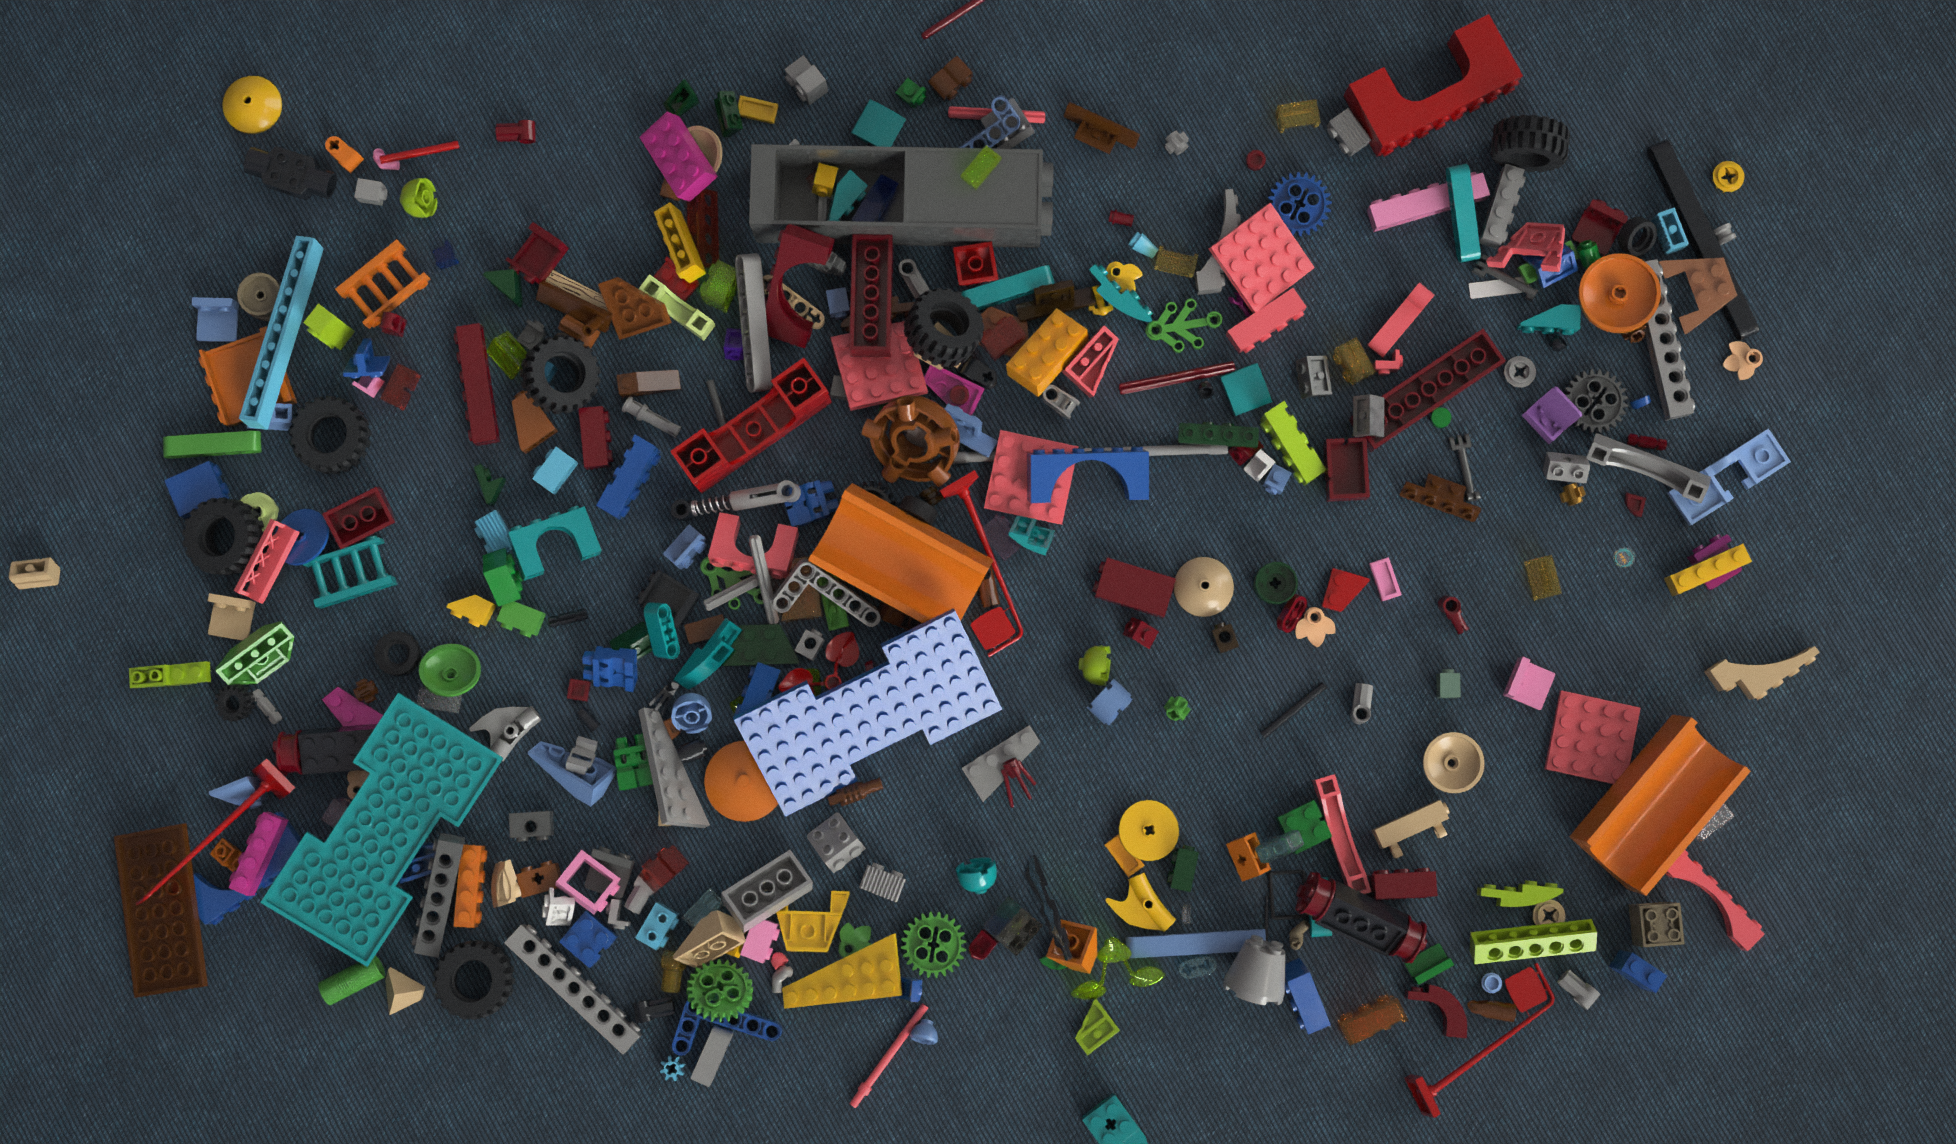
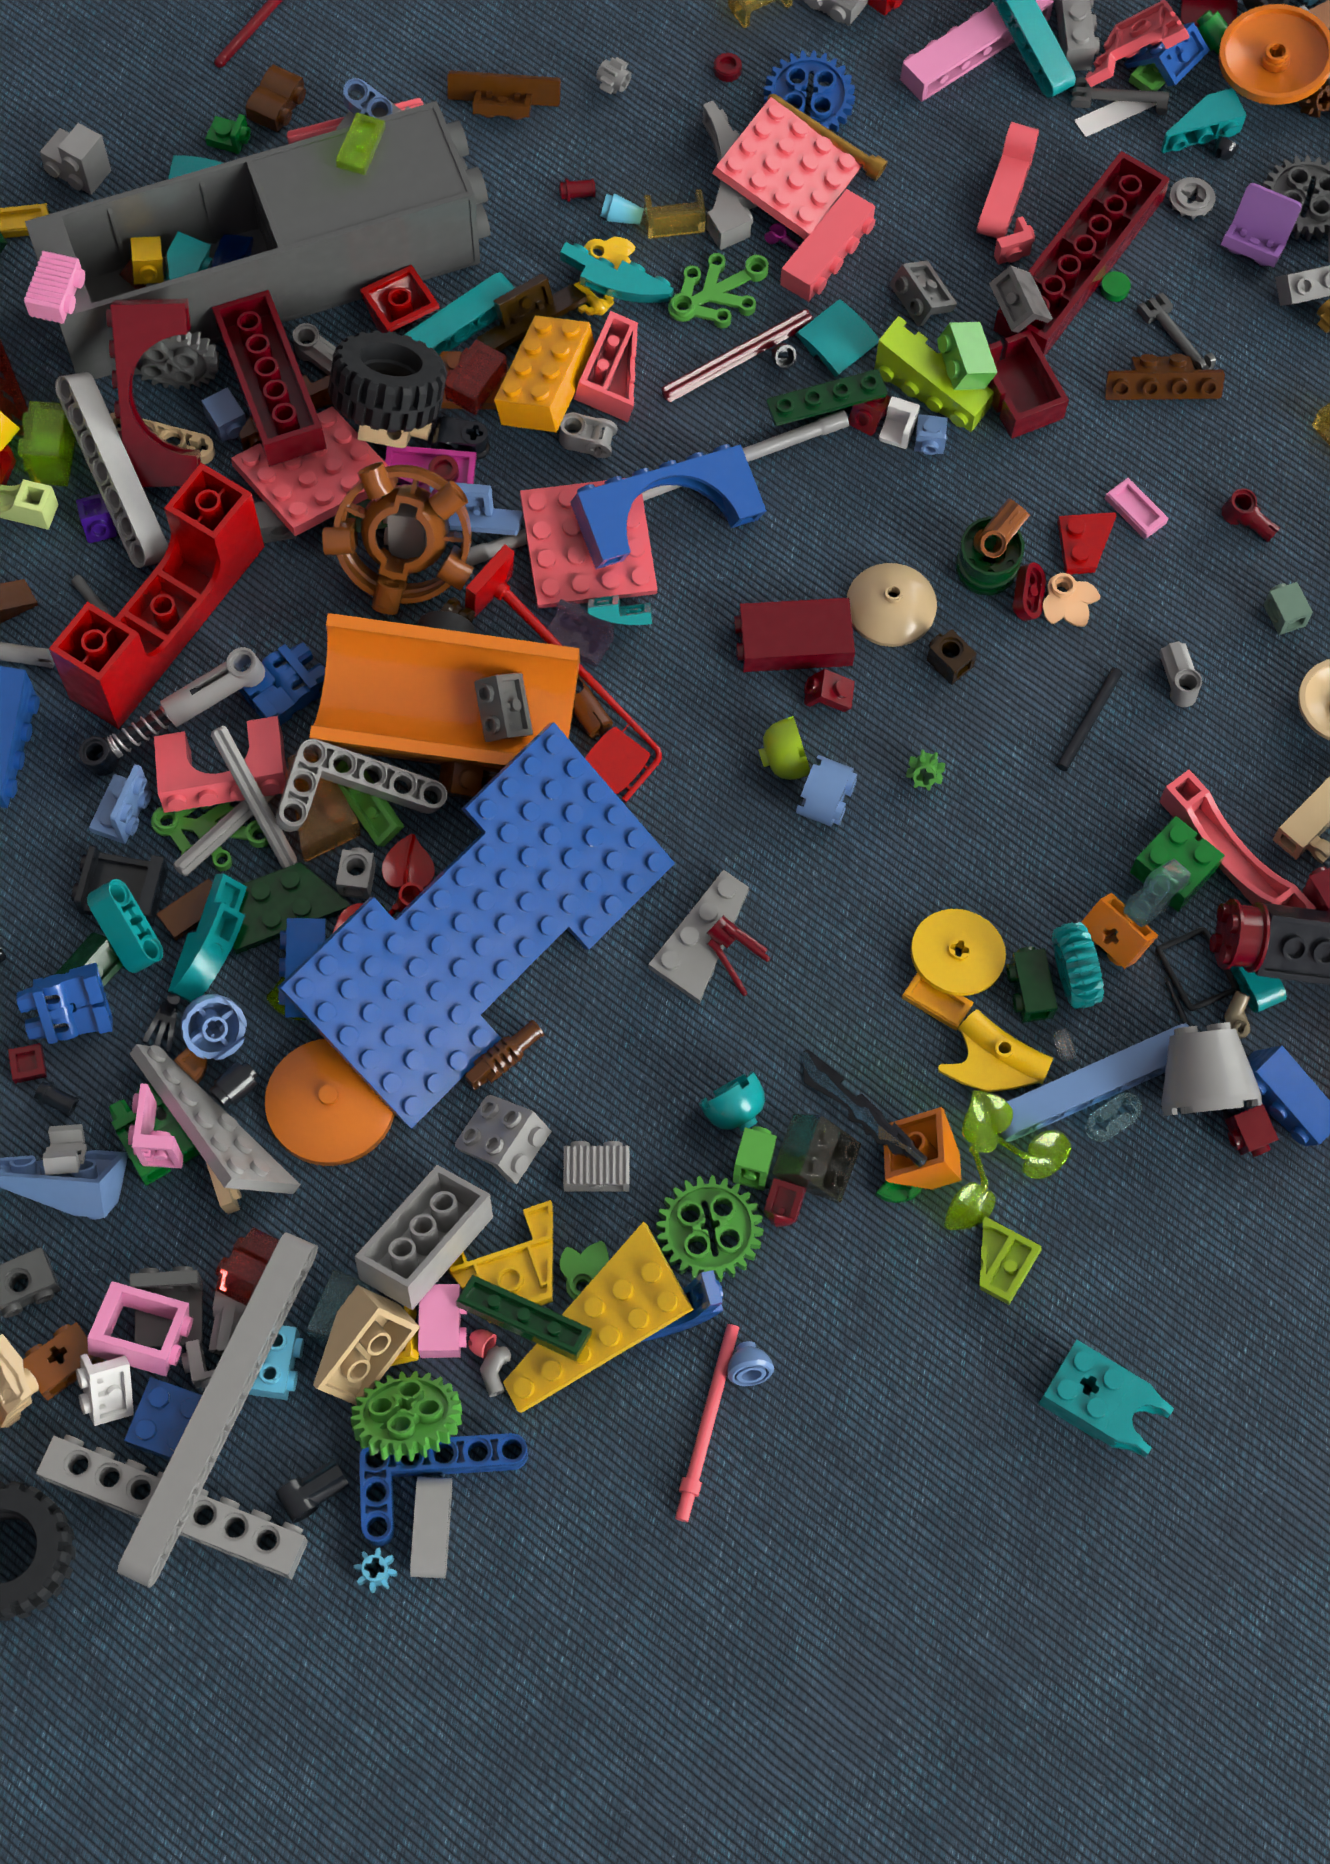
camera: 25 degrees left, 15 degrees down
clear yellow piece [661,950,687,993] -> none
clear yellow brick [1333,337,1376,385] -> none
none -> bright pink brick [24,251,85,324]
none -> light grey beam [117,1232,318,1588]
none -> bright pink bracket [128,1083,184,1168]
none -> dark green tile [456,1275,592,1361]
none -> dark grey bracket [474,673,533,742]
none -> bright green brick [732,1126,777,1191]
none -> pearl gold piece [767,94,888,181]
none -> bright green brick [937,322,998,390]
none -> dark orange piece [973,498,1030,558]
none -> teal gear [1052,922,1104,1009]
none -> dark red brick [1225,1104,1279,1158]

